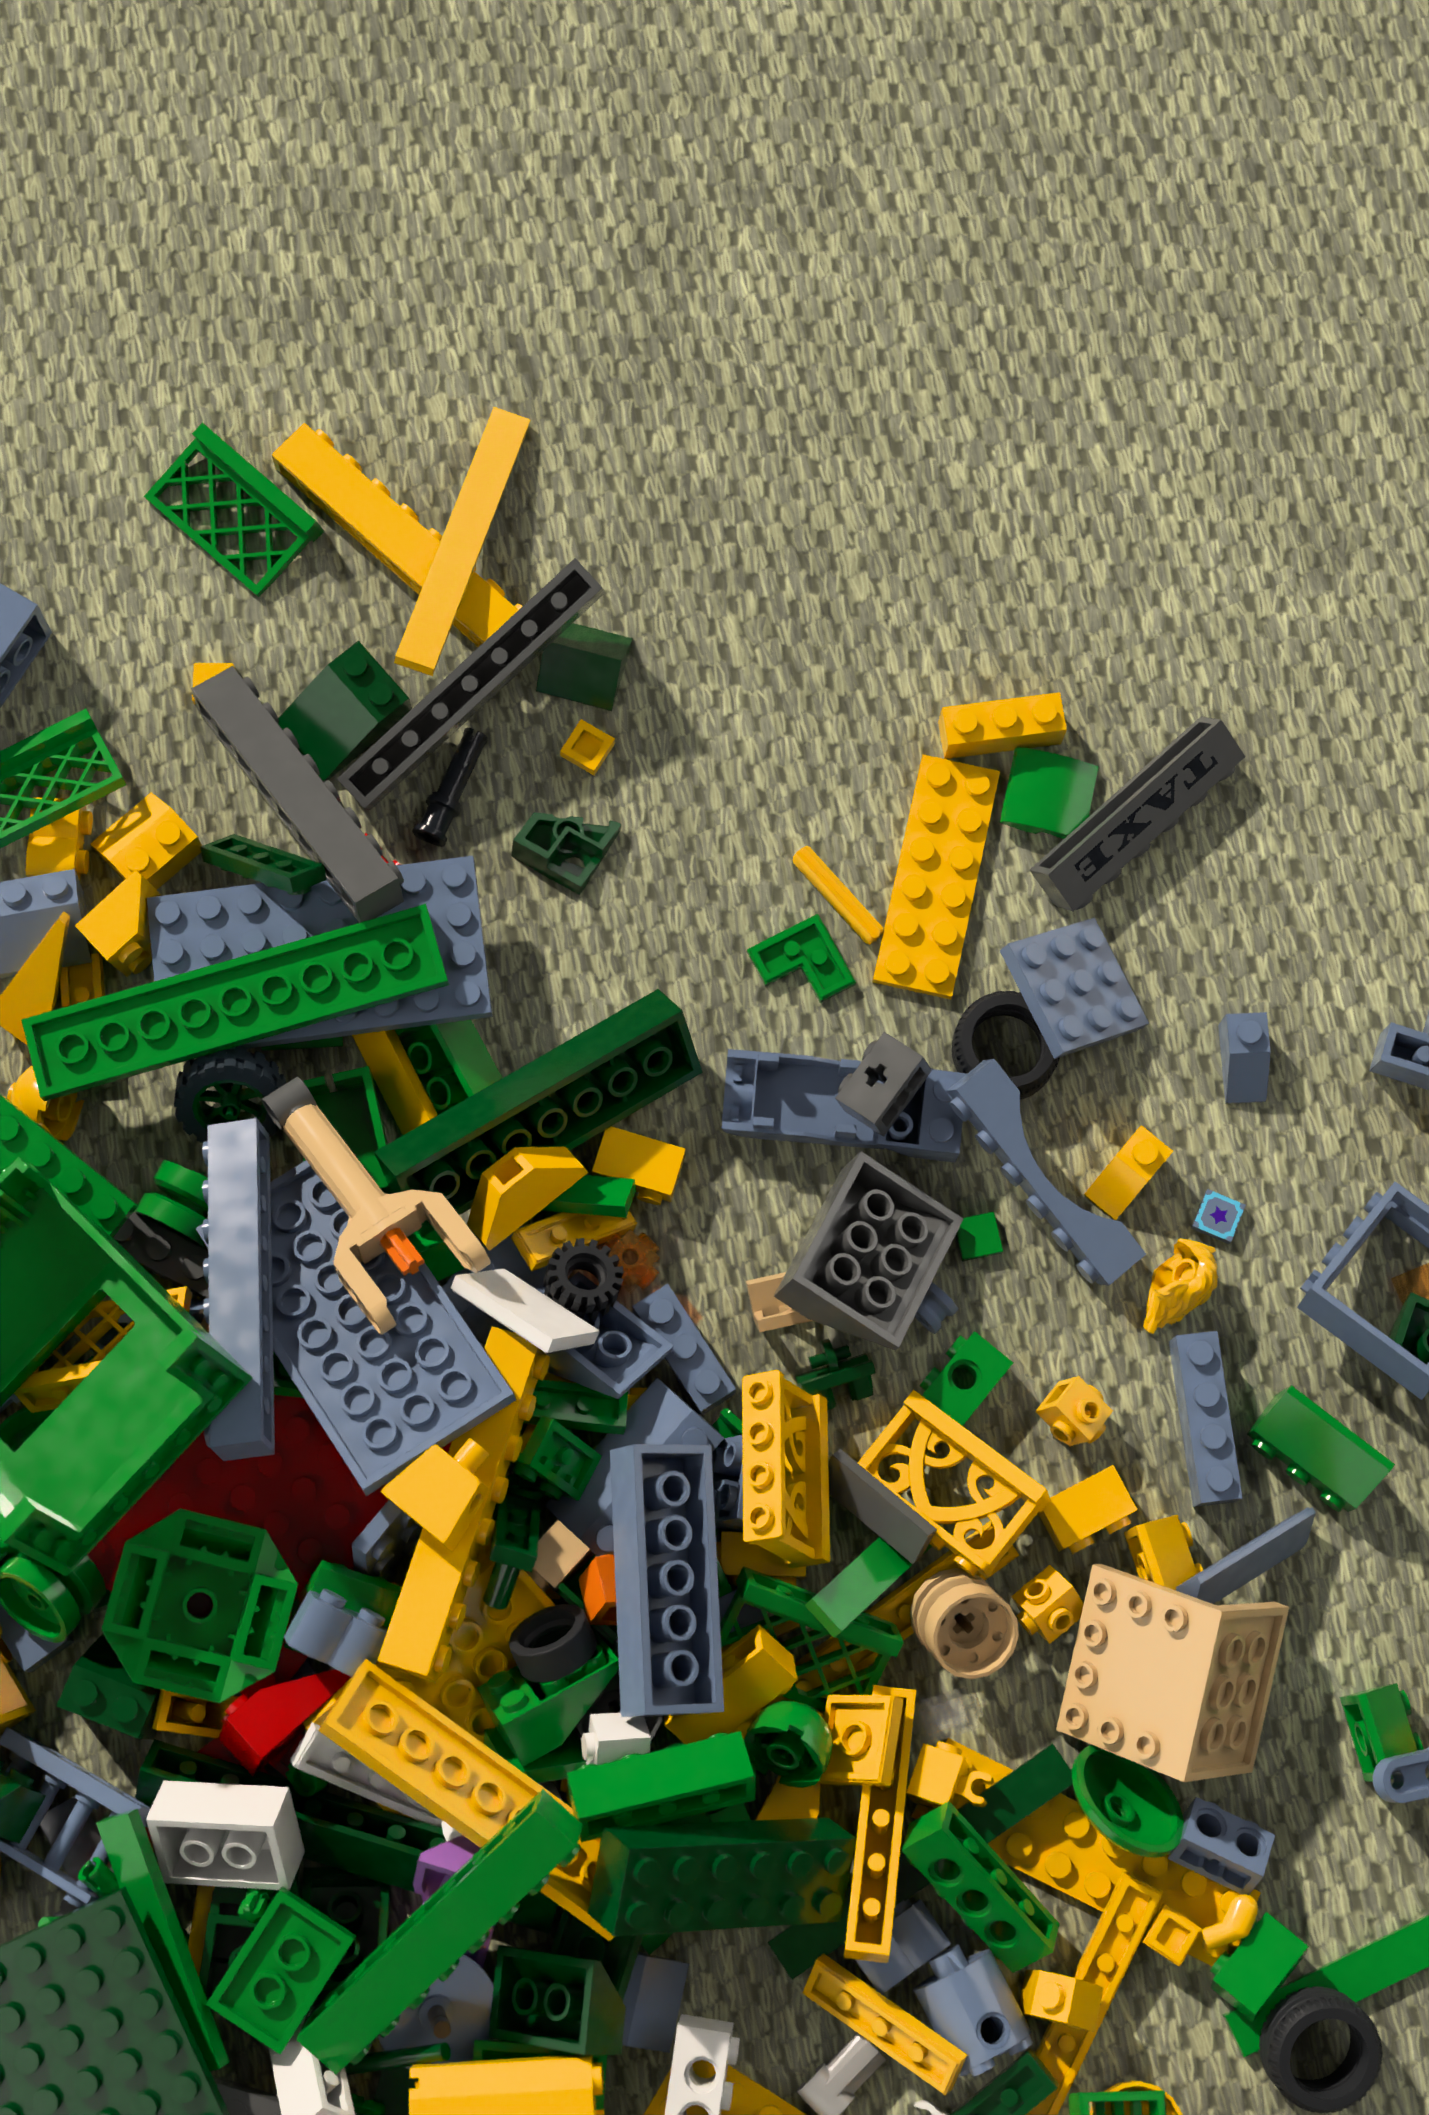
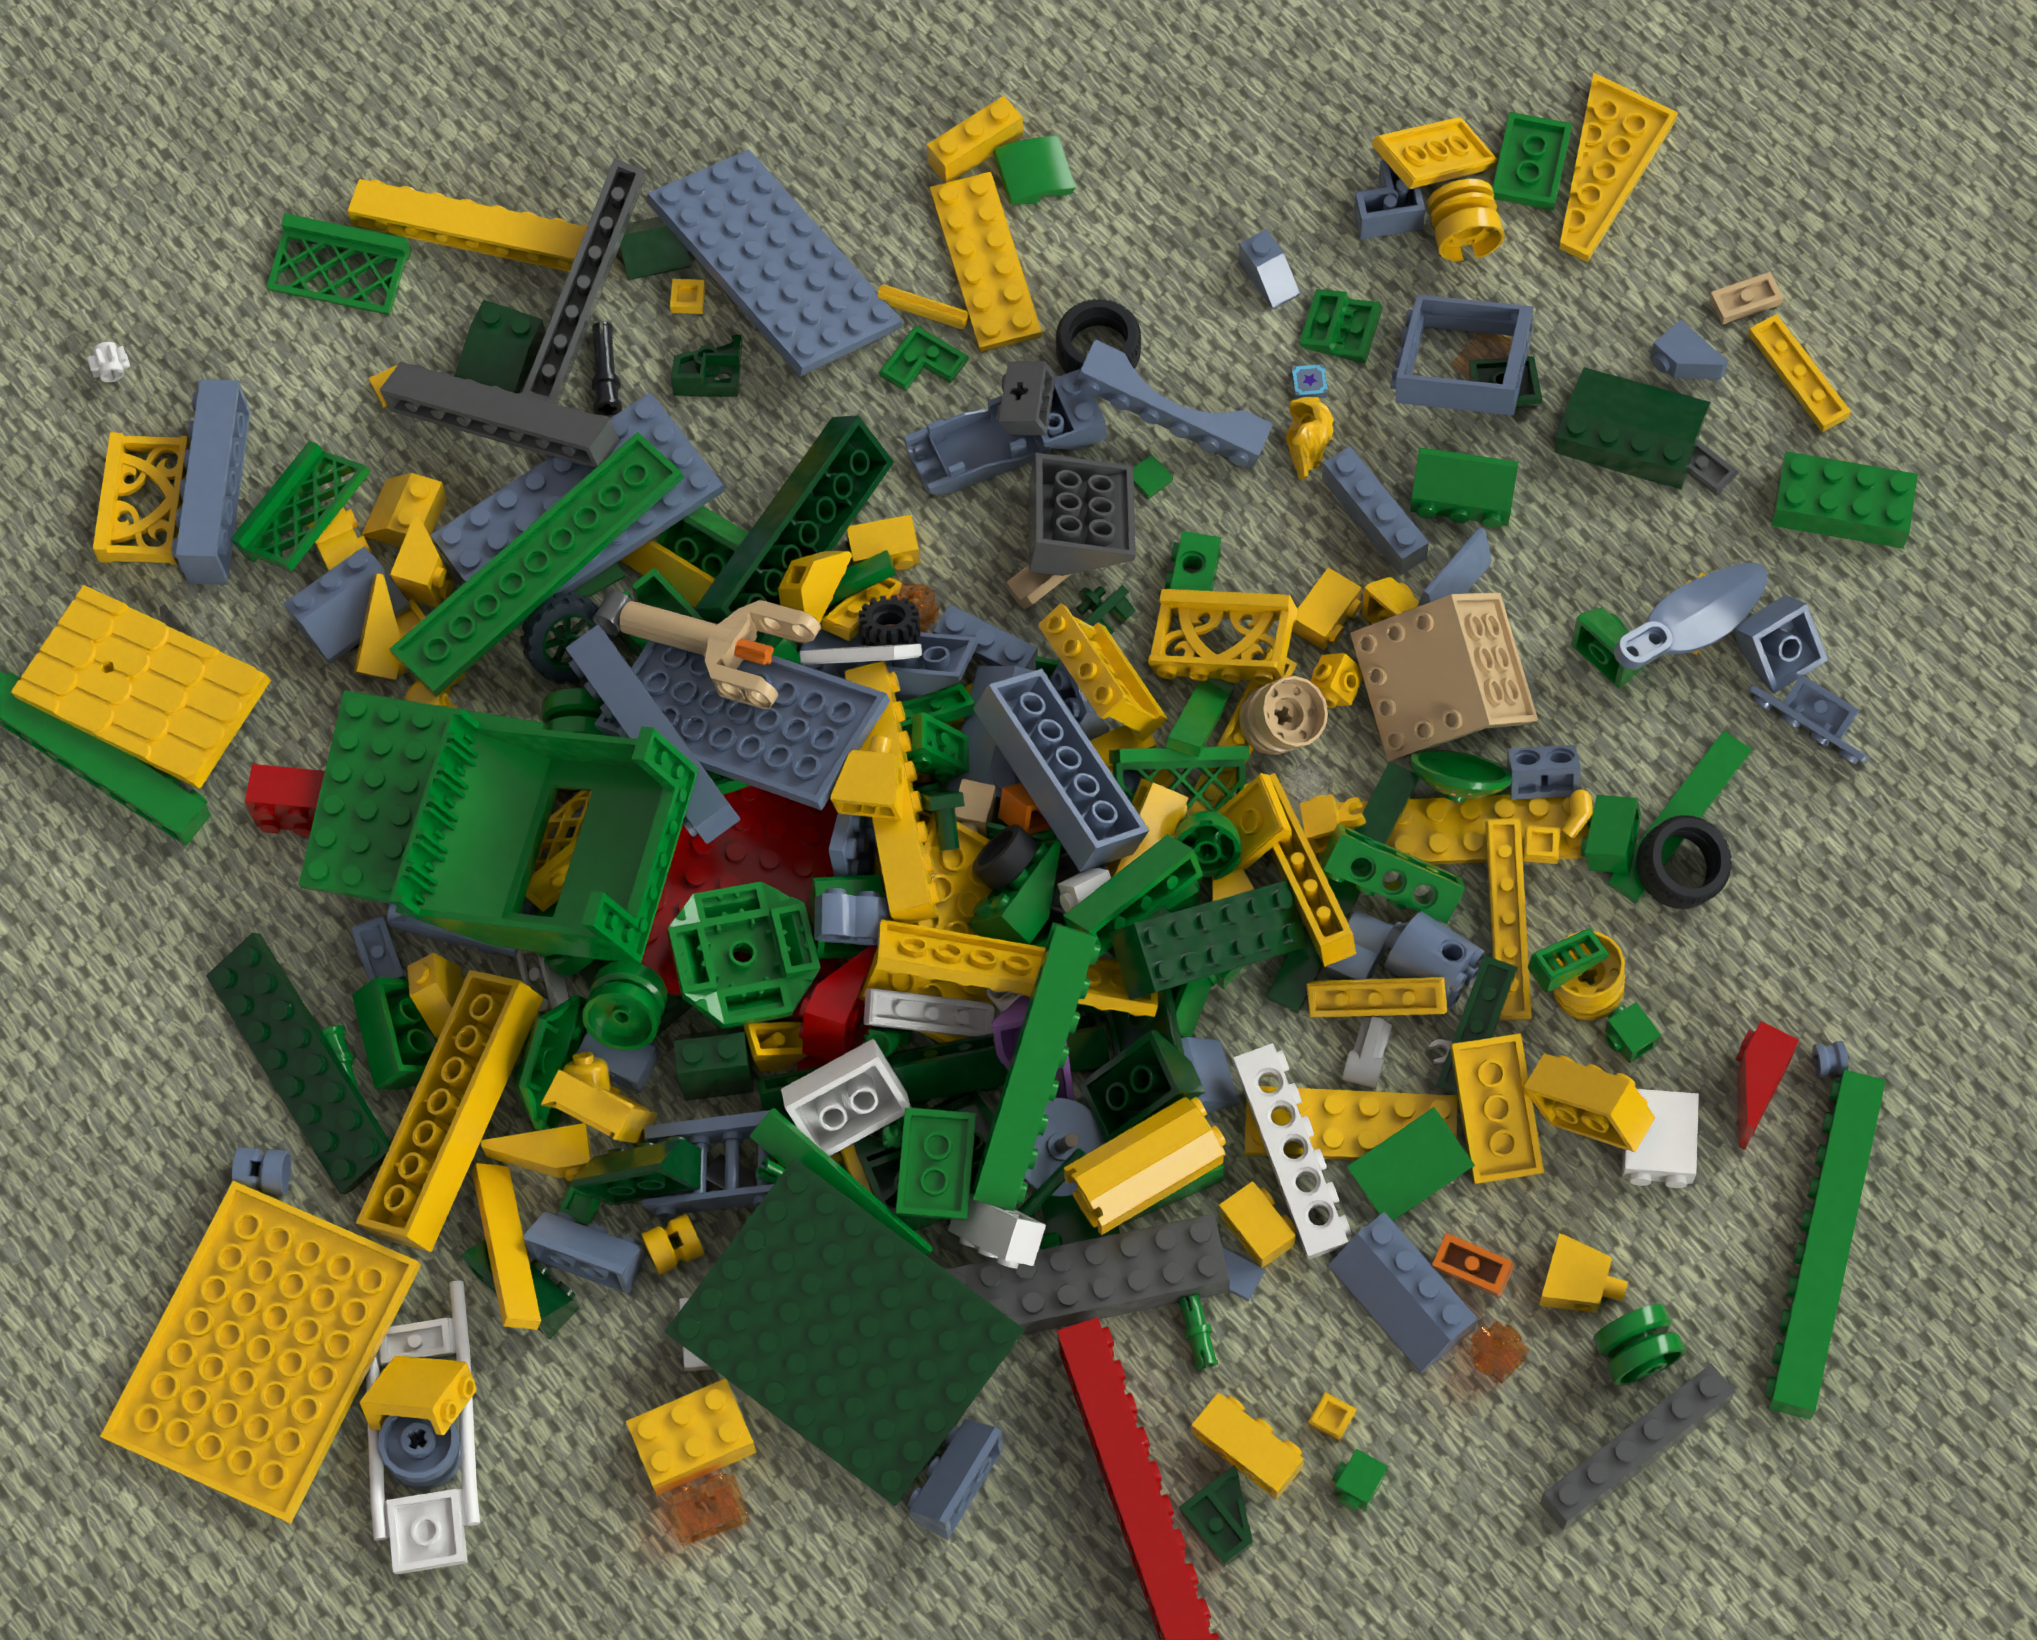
camera: 20 degrees left, 10 degrees down
dark green plate [200,834,327,895] -> none
yellow tile [394,407,531,676] -> none
dark grey tile [828,1449,937,1564] -> none
sand blue wheel [915,1283,958,1334] -> none
sand blue plate [999,917,1149,1059] -> none
yellow slope [1019,1970,1104,2032] -> none
dark grey brick [1030,717,1245,912] -> none
yellow brick [1035,1376,1113,1446] -> none
yellow slope [1084,1125,1173,1220] -> none
none -> sand blue plate [646,149,903,376]
none -> green slope [1299,289,1383,363]

